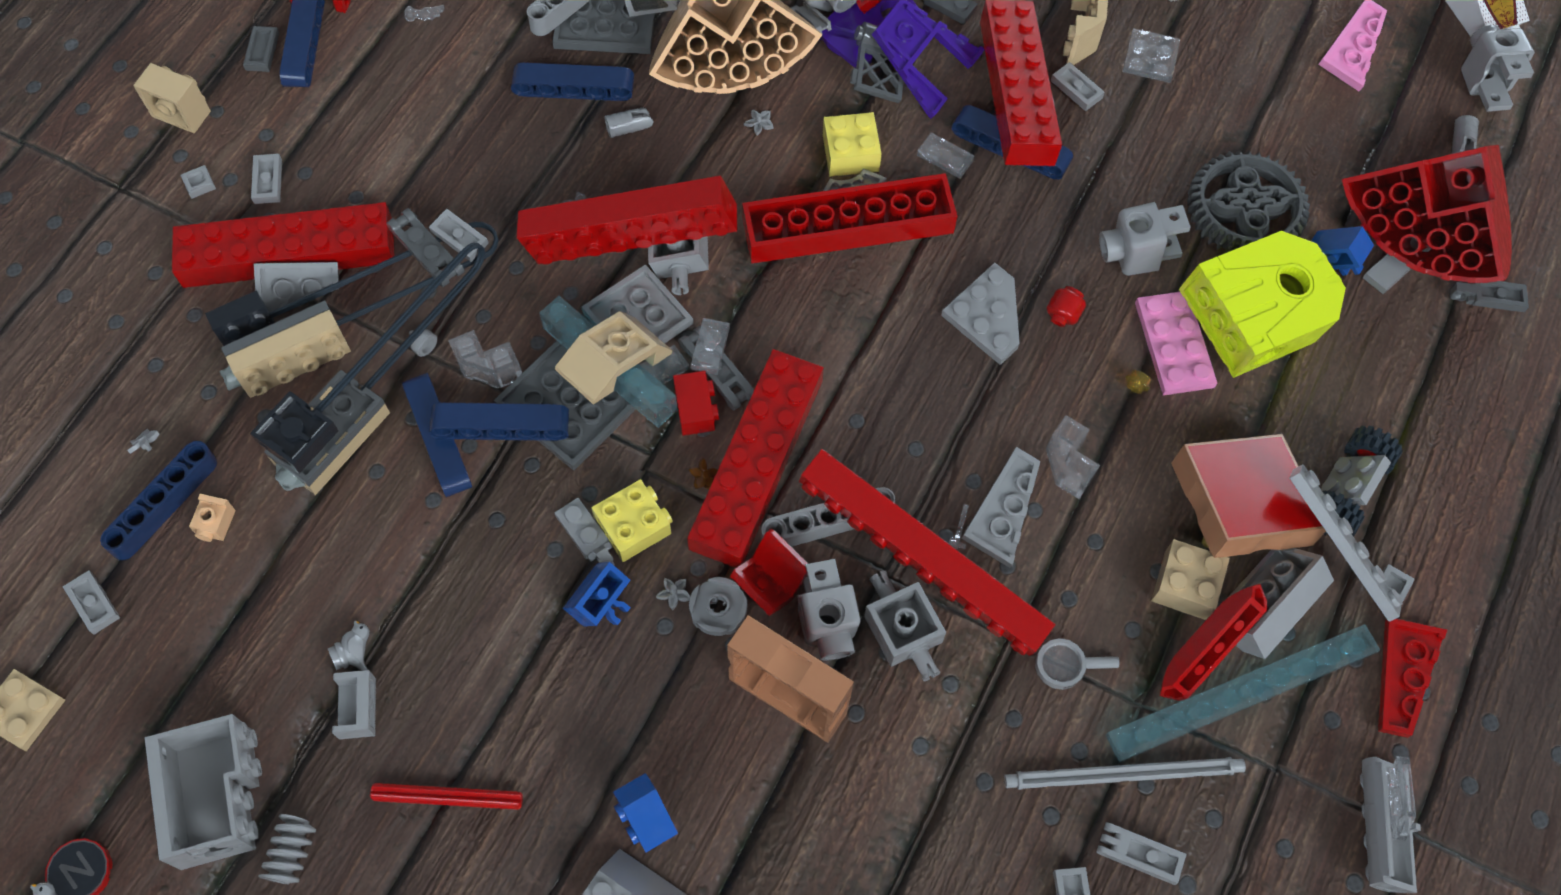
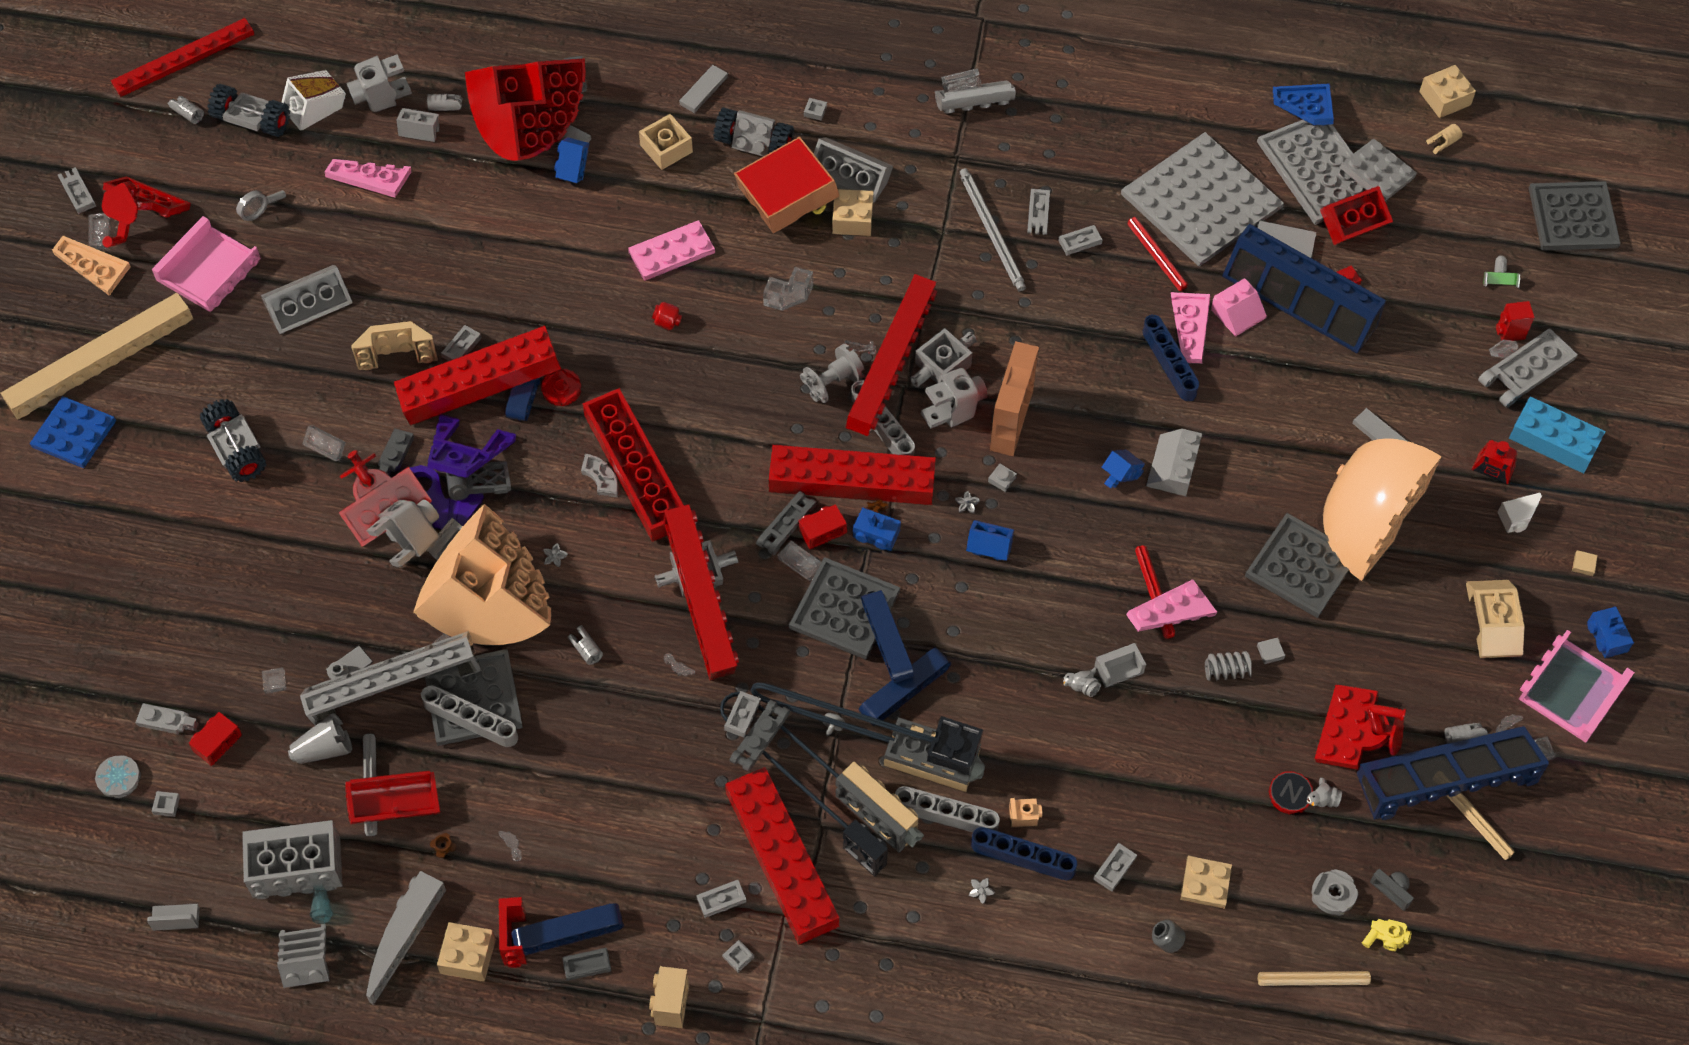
camera: 105 degrees left, 5 degrees down
light grey piece [145,714,262,870] -> none
light grey wing [254,262,339,312] -> none
clear brick [448,330,522,389] -> none
dark blue beam [511,63,634,101] -> none
clear light blue brick [539,296,677,428] -> none
tan slope [555,311,672,404] -> none
light grey hinge [555,498,615,565] -> none
light grey plate [581,264,694,343] -> none
light yellow brick [591,479,673,562] -> none
light grey plate [689,577,747,636] -> none
clear plate [691,318,730,375] -> none
red bracket [730,529,808,616] -> none
light yellow brick [823,112,881,177] -> none
clear plate [917,133,974,179] -> none
light grey plate [941,263,1019,365] -> none
light grey wing [962,447,1040,568] -> none
piece [1035,638,1119,690] -> none
light grey piece [1099,202,1190,276] -> none
clear light blue plate [1106,624,1380,762] -> none
clear plate [1122,28,1180,83] -> none
clear yellow plate [1125,370,1152,394] -> none
red brick [1160,584,1267,701] -> none
neon yellow piece [1179,231,1346,378] -> none
dark grey gear [1187,150,1310,253] -> none
light grey plate [1290,464,1403,622] -> none
red wing [1378,619,1447,738] -> none
none -> light grey hinge [397,108,439,142]
none -> red tile [541,369,582,406]
none -> tan brick [639,114,693,170]
none -> light grey tile [679,65,728,113]
none -> light grey piece [800,344,865,403]
none -> blue brick [853,507,901,551]
none -> light grey beam [895,786,1000,832]
none -> light grey plate [988,464,1017,492]
none -> bright pink wing [1126,580,1217,632]

